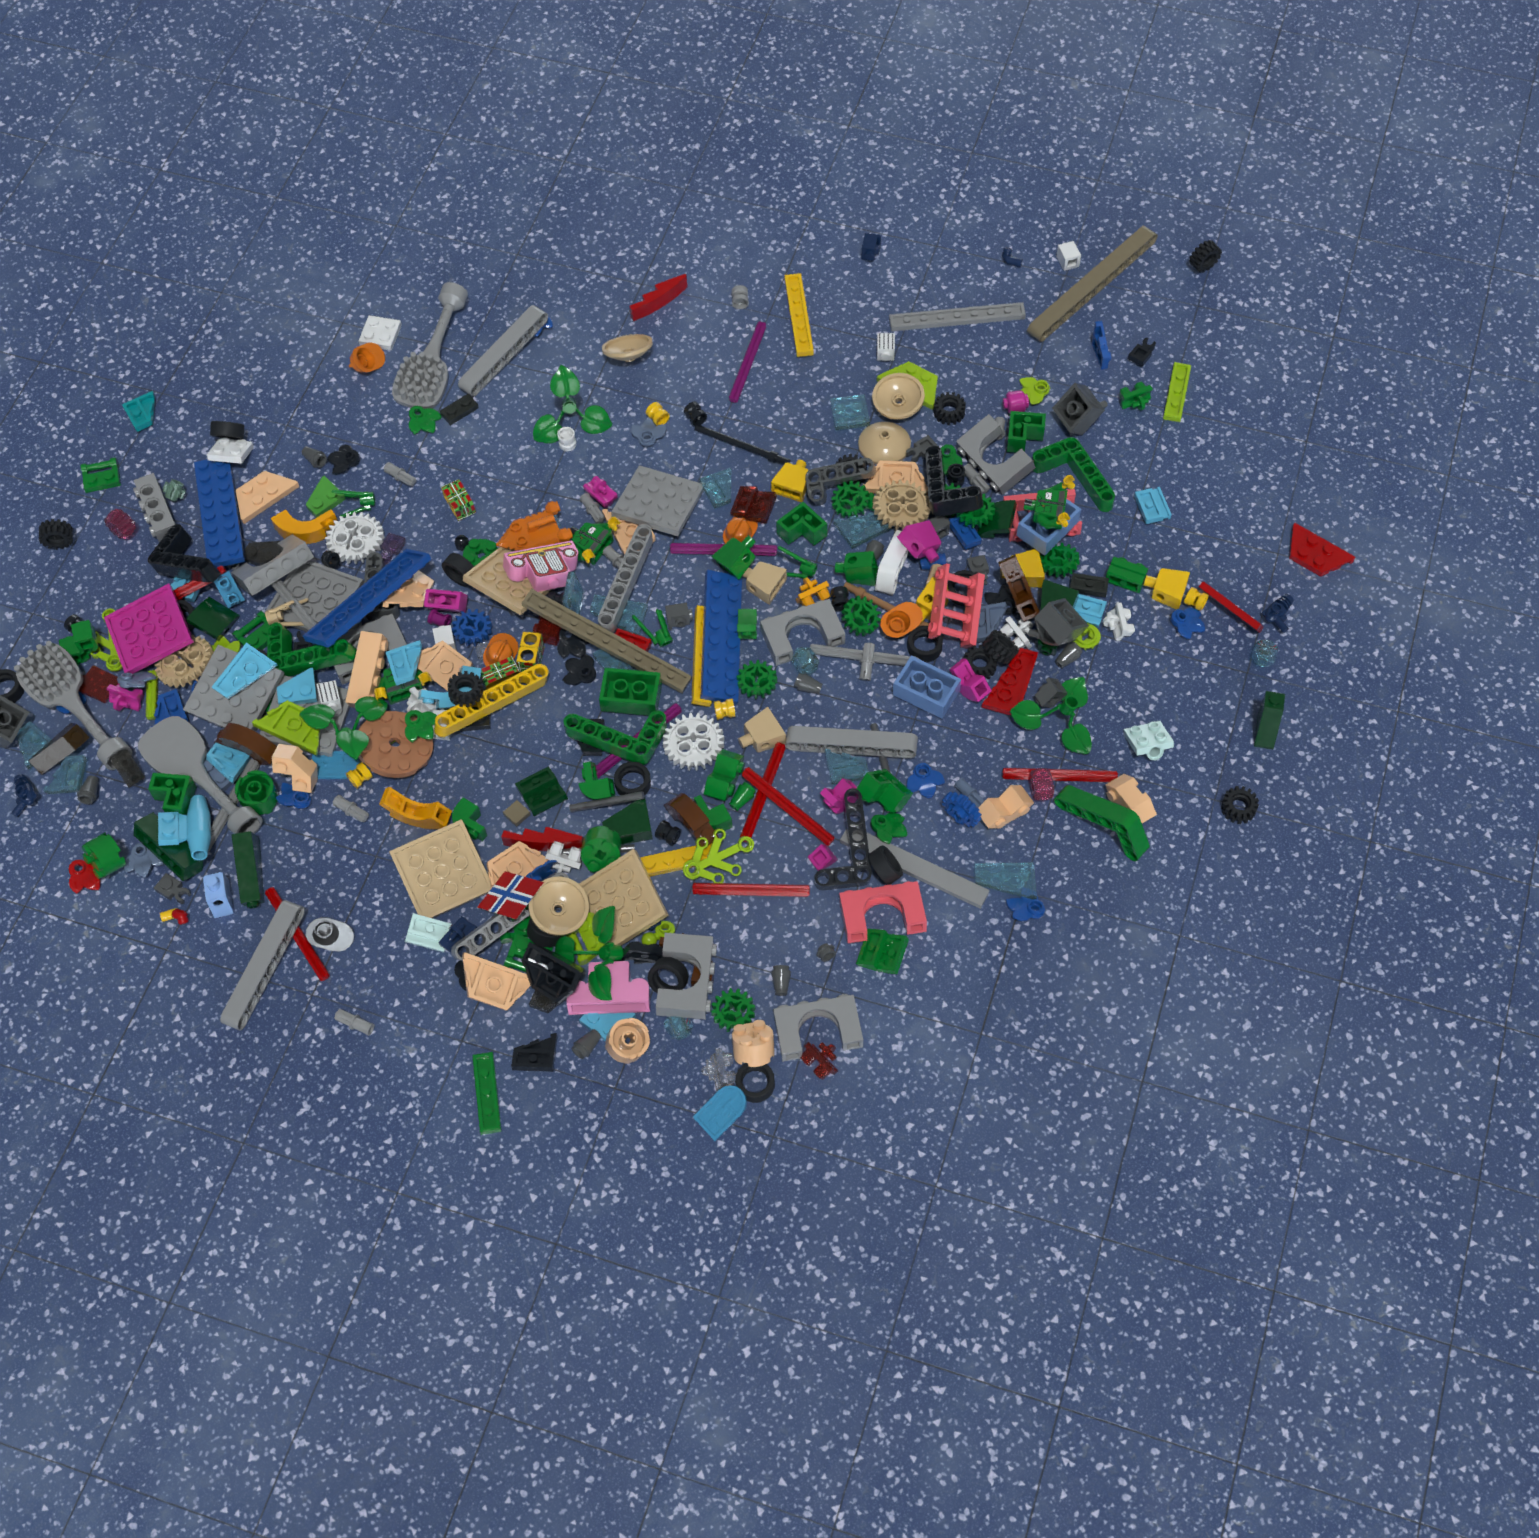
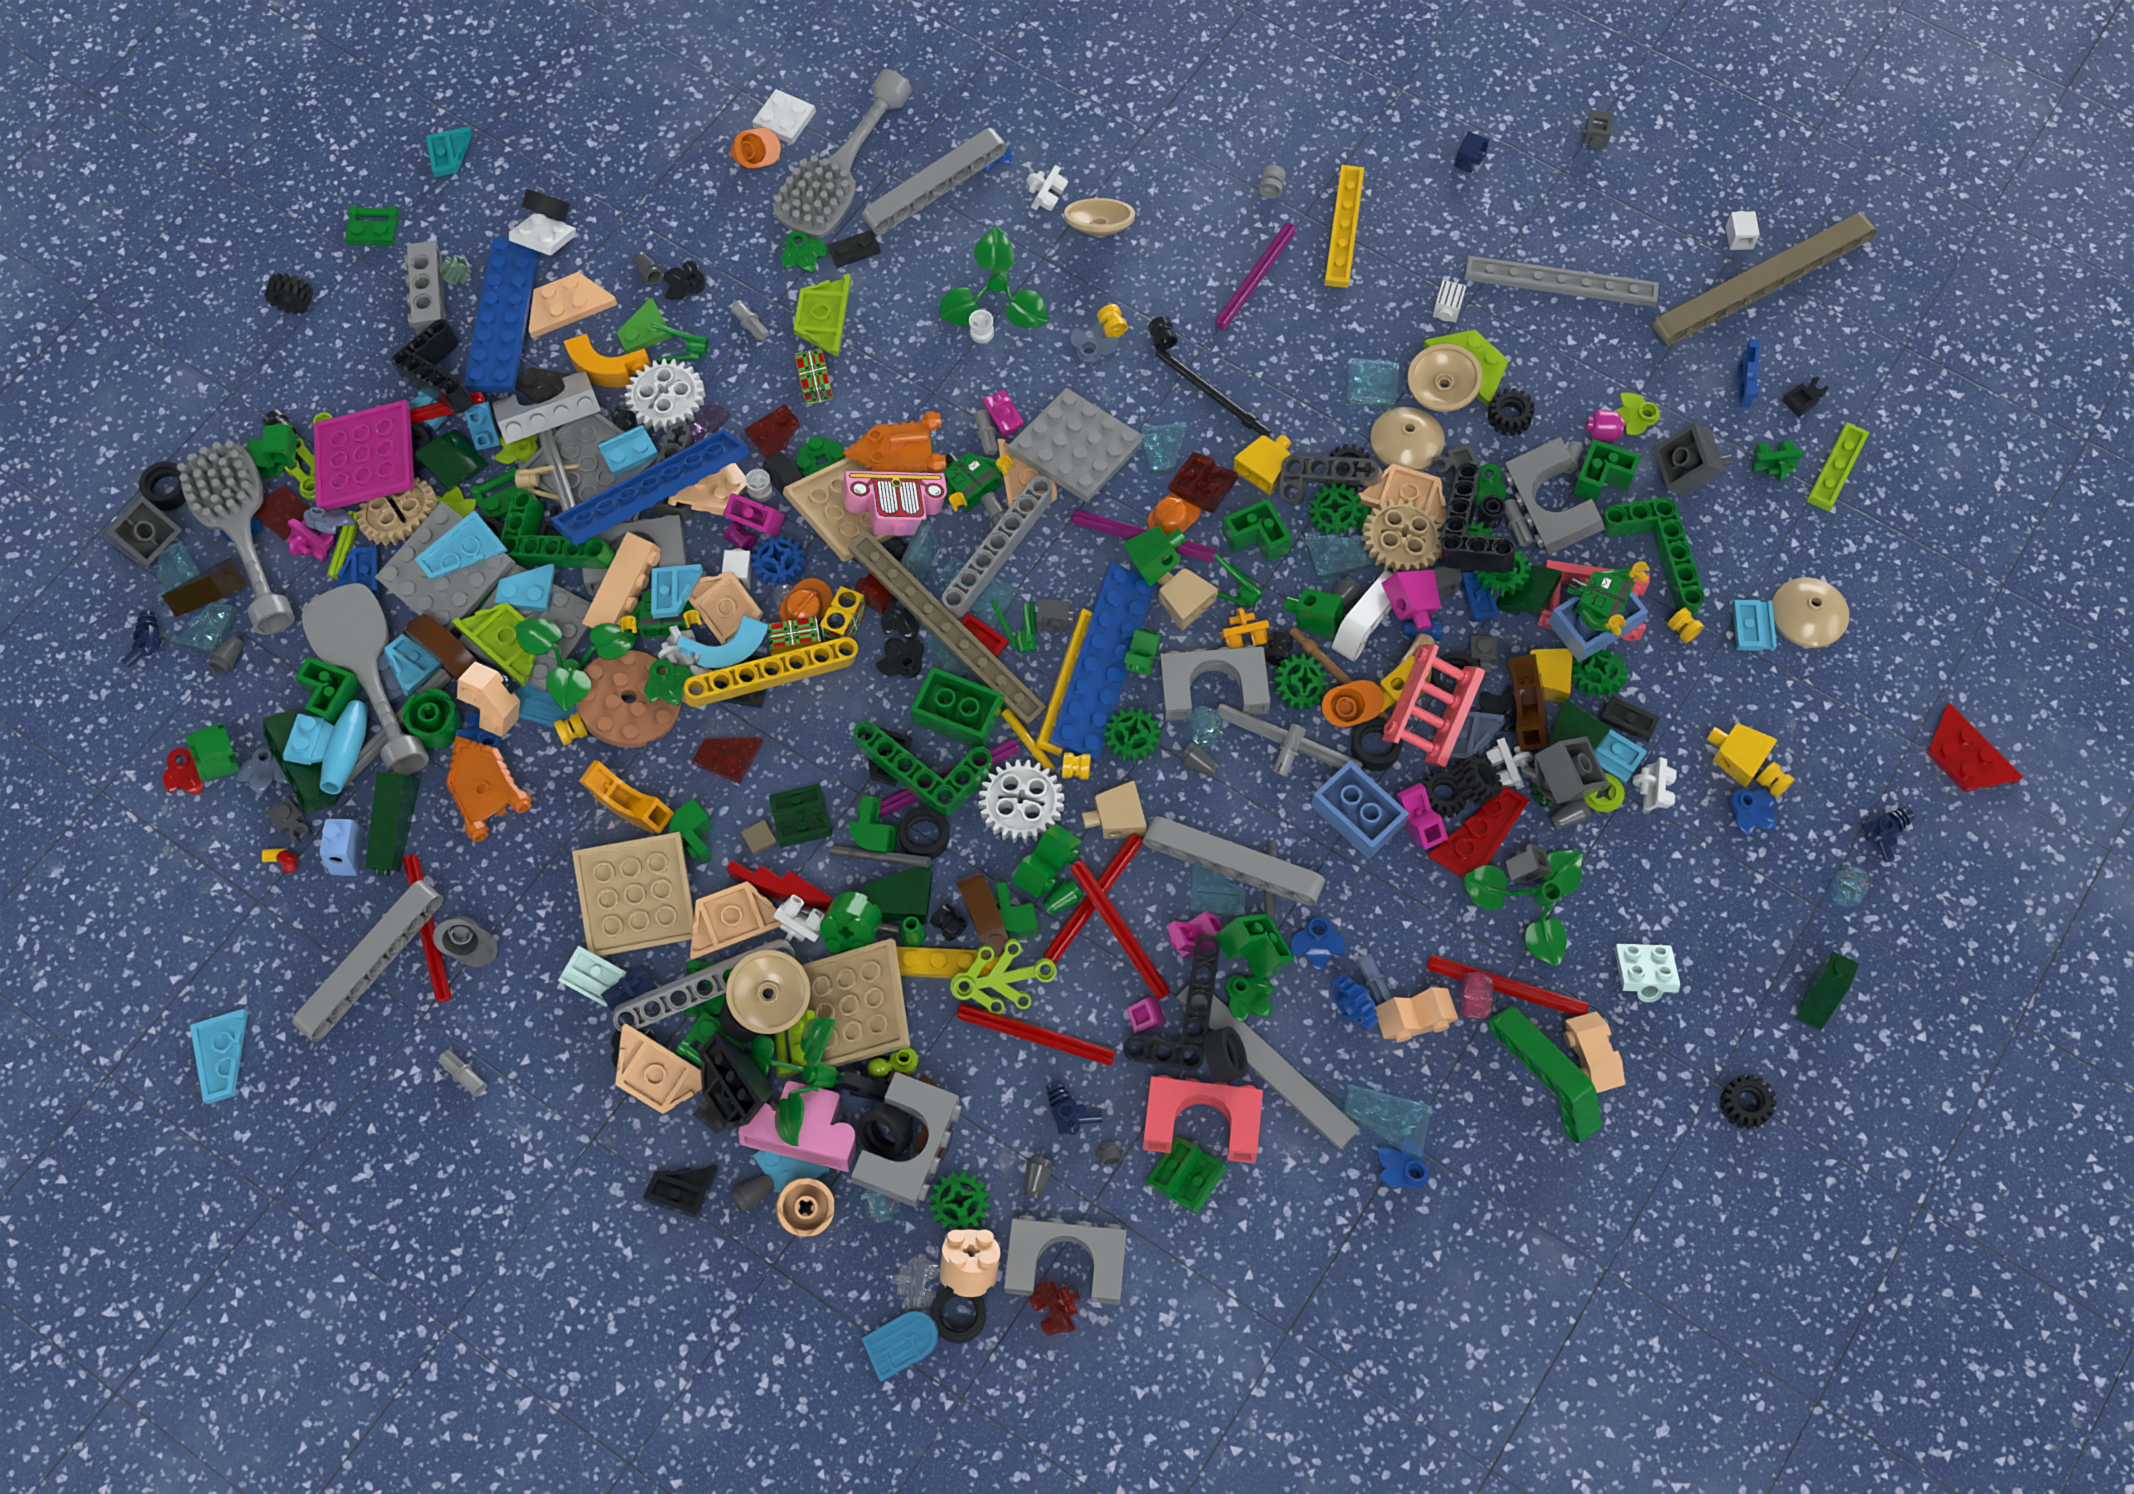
camera: 15 degrees right, 5 degrees up
clear pink gear [104,508,136,539] -> none
clear smoke hips [109,749,145,788] -> none
white brick [317,680,342,711] -> none
light grey axle [333,795,369,822] -> none
black tyre [448,671,483,707] -> none
black hinge [455,535,469,551] -> none
green tile [472,1052,502,1135] -> none
sticker [477,871,544,919] -> none
blue plate [526,860,557,881] -> none
red slope [629,274,688,322] -> none
dark blue arm [1002,247,1023,267] -> none
green brick [1106,557,1149,593] -> none
black tyre [1189,240,1222,273] -> none
red tile [1198,581,1263,633] -> none
none -> medium azure wing [190,1009,248,1104]
none -> orange shield [445,736,532,842]
none -> lime plate [494,434,539,464]
none -> medium azure plate [598,425,659,477]
none -> clear red wing [692,737,763,785]
none -> clear red wing [744,404,800,460]
none -> white wheel [745,469,773,503]
none -> lime wing [793,274,851,357]
none -> green cone [900,916,927,947]
none -> yellow bar [1001,709,1055,772]
none -> white hips [1027,165,1068,211]
none -> dark blue piece [1046,1080,1102,1135]
none -> dark grey brick [1584,109,1614,149]
none -> yellow wheel [1667,607,1704,644]
none -> tan dish [1772,577,1849,648]

